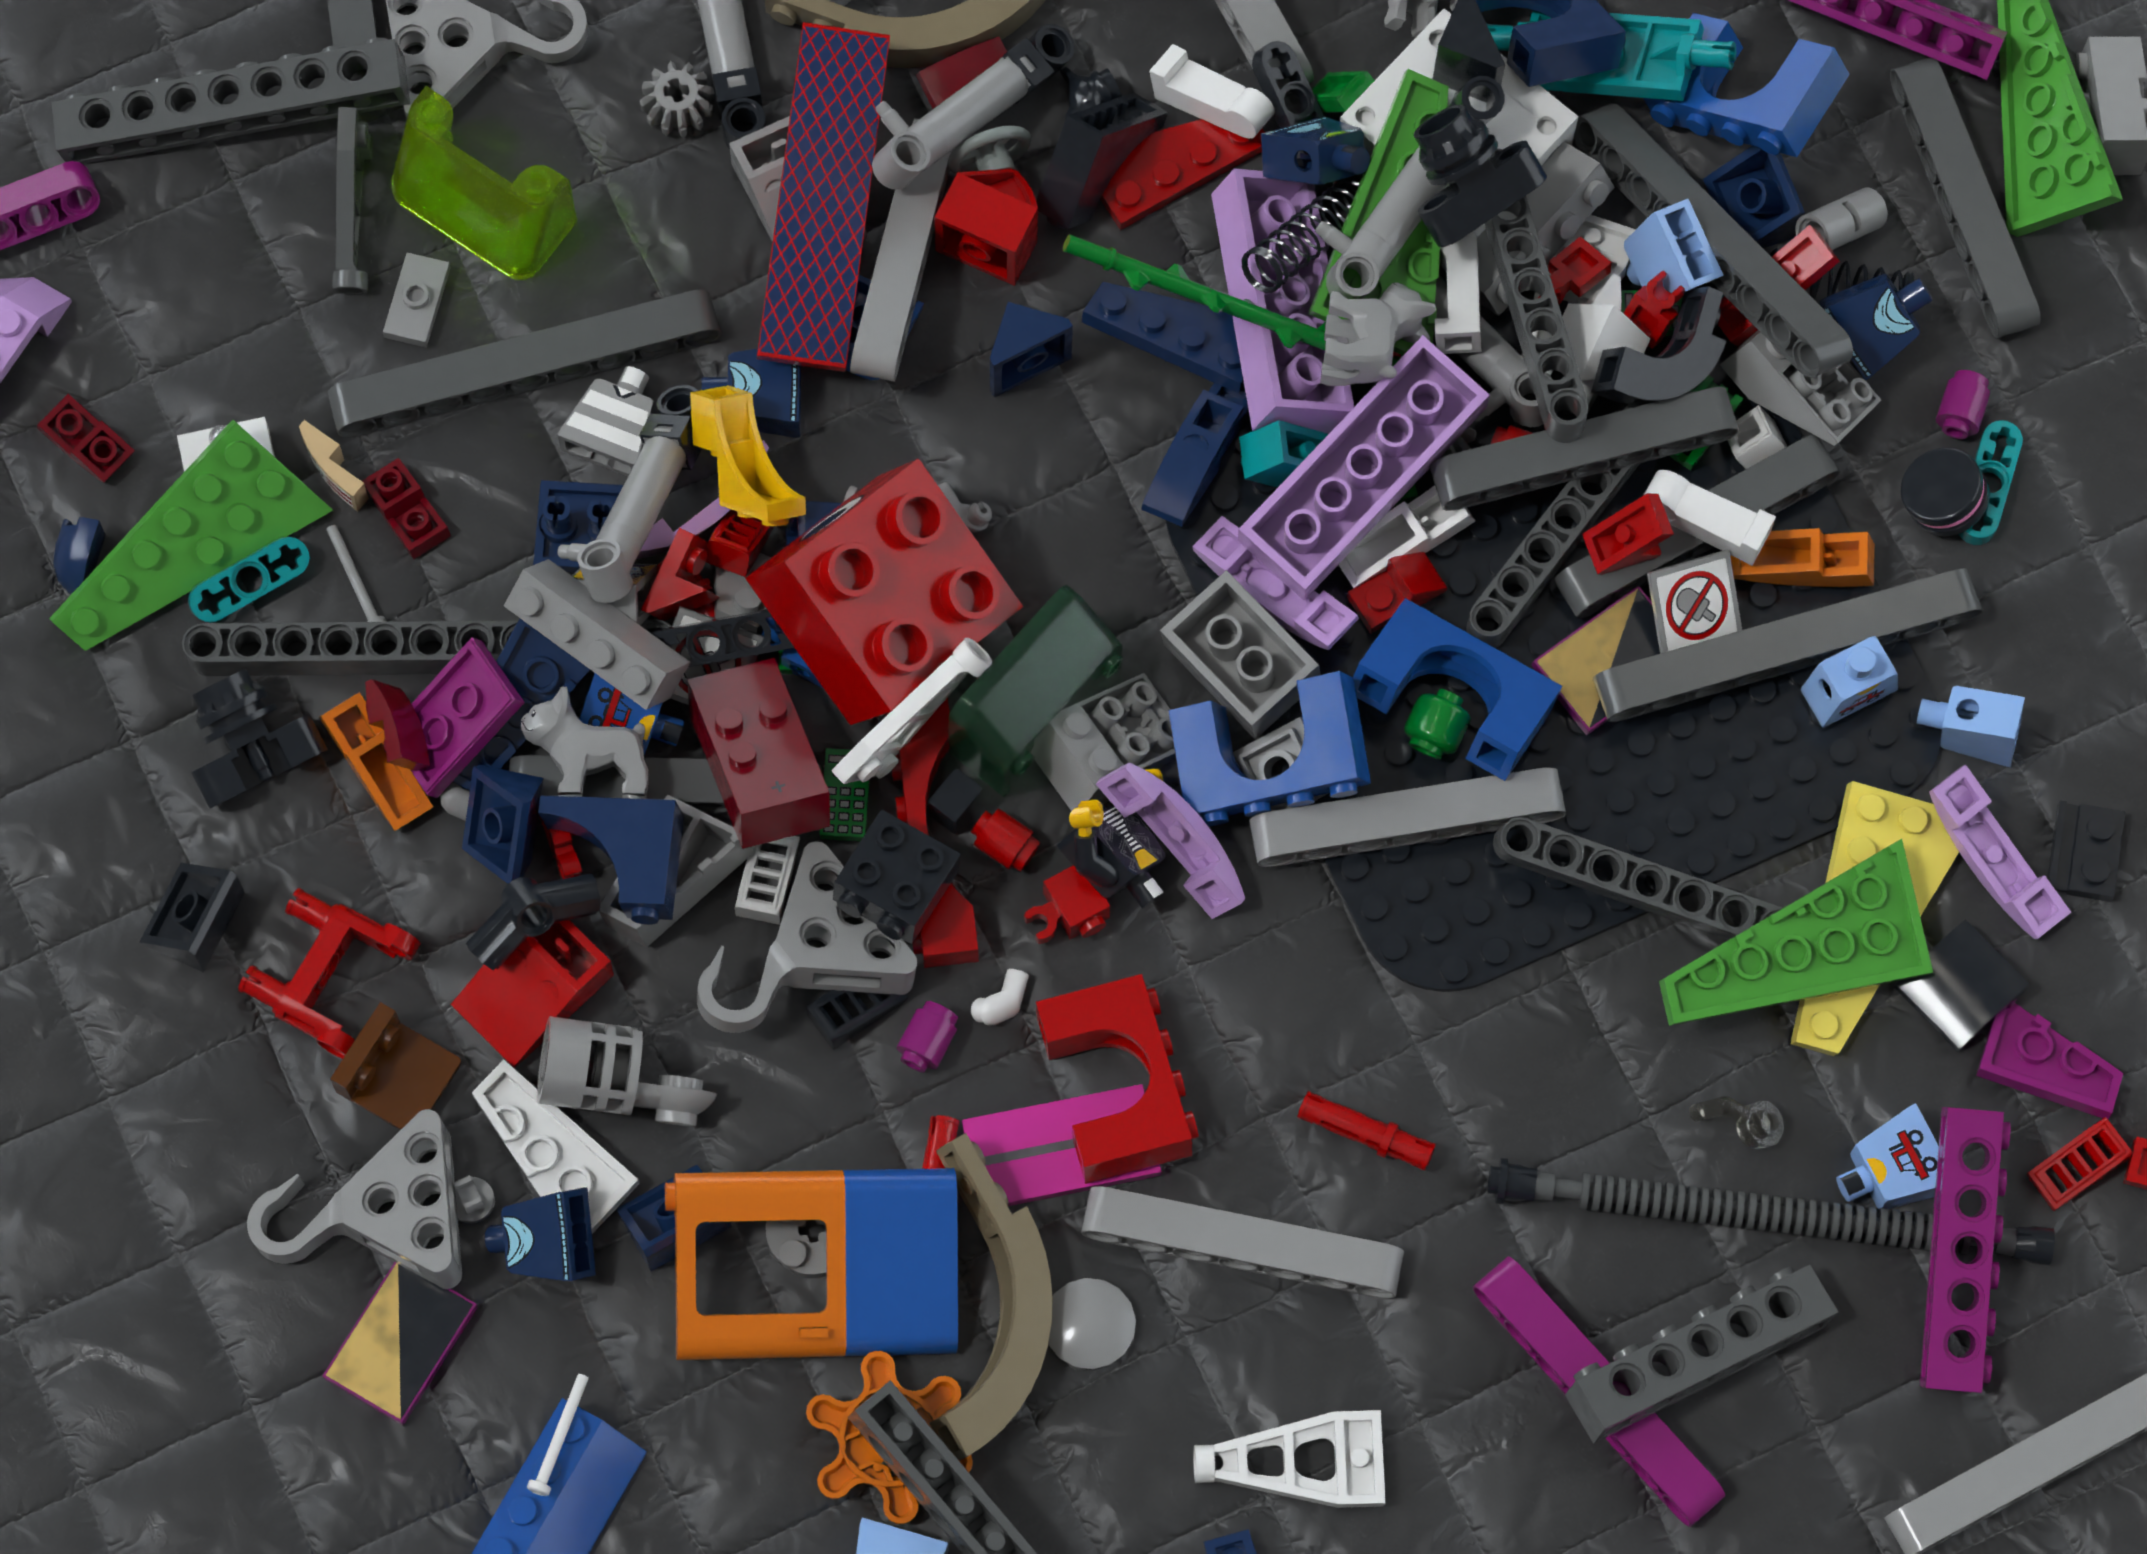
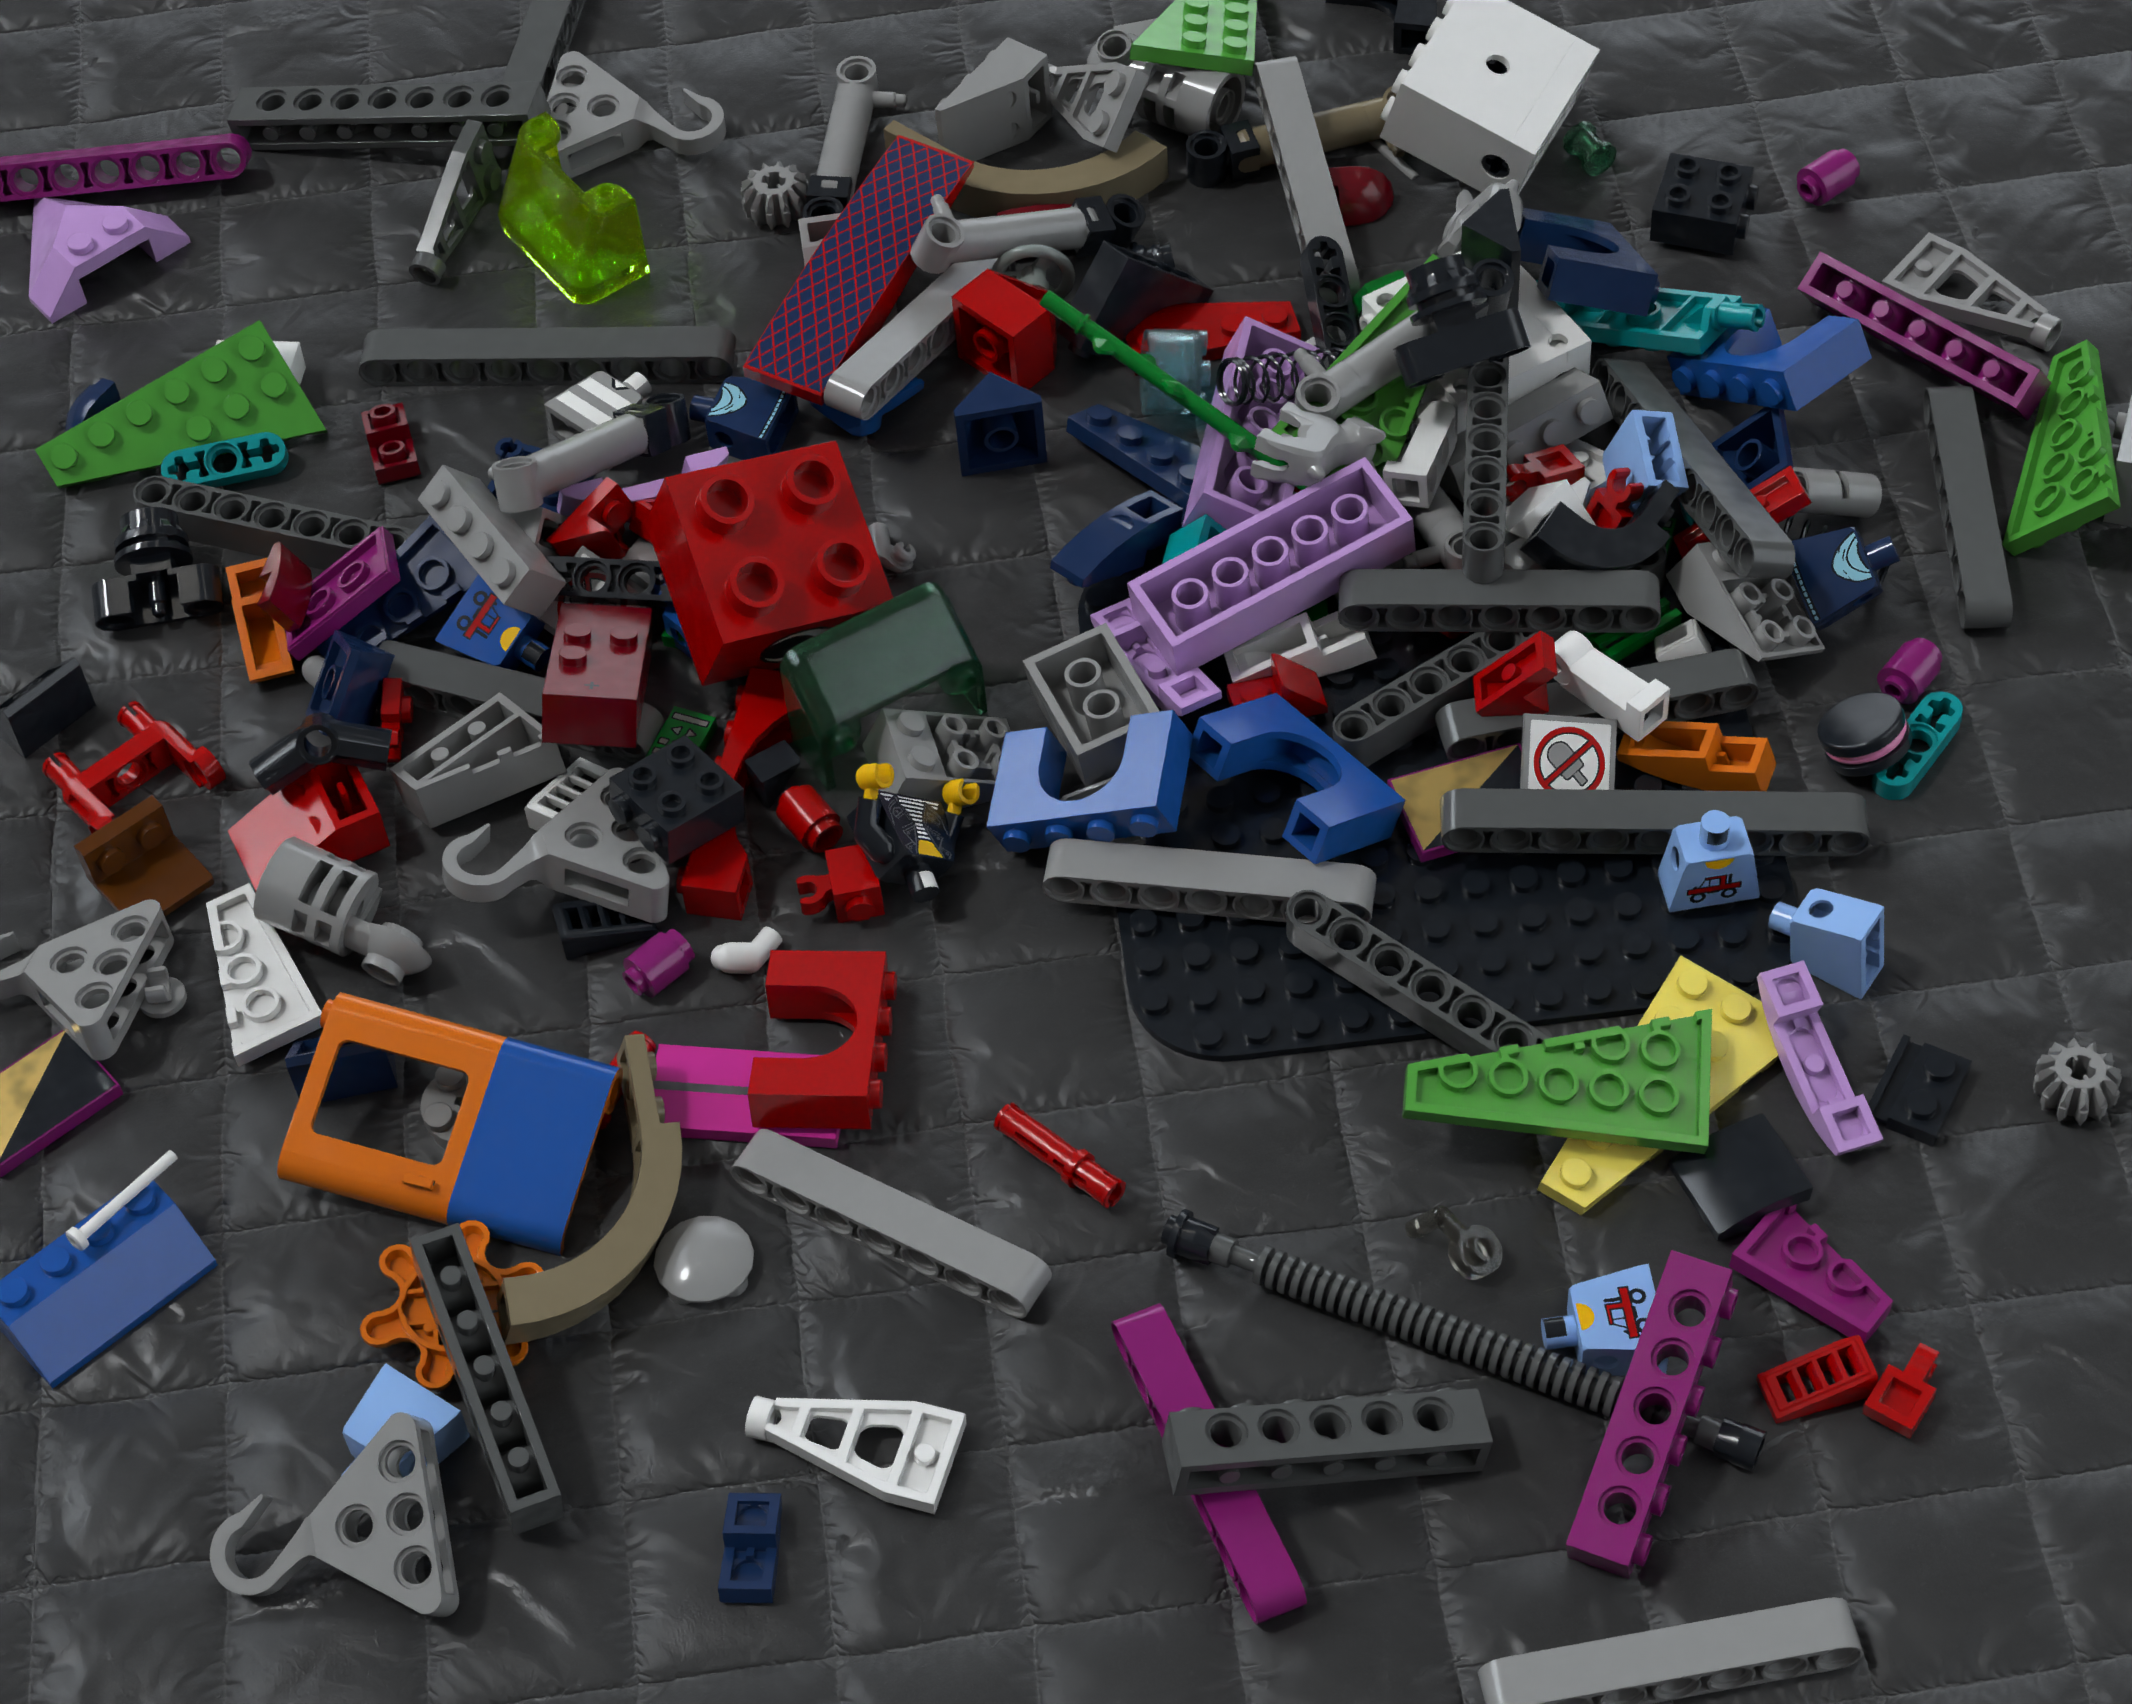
camera: 25 degrees right, 20 degrees down
dark red slope [37,394,135,484] -> none
tan slope [299,420,369,512] -> none
light grey piece [326,525,387,622] -> none
light grey plate [383,252,451,348] -> none
dark blue torso [485,1187,596,1281] -> none
light grey animal [521,686,649,799] -> none
dark blue arch [538,796,684,925] -> none
yellow arch [690,385,806,526] -> none
white plate [831,638,992,784] -> none
lavender slope [1096,763,1245,919] -> none
white leg [1149,44,1275,139] -> none
dark blue torso [1261,117,1370,185] -> none
green head [1404,689,1471,759] -> none
none -> clear light blue brick [1139,328,1211,417]

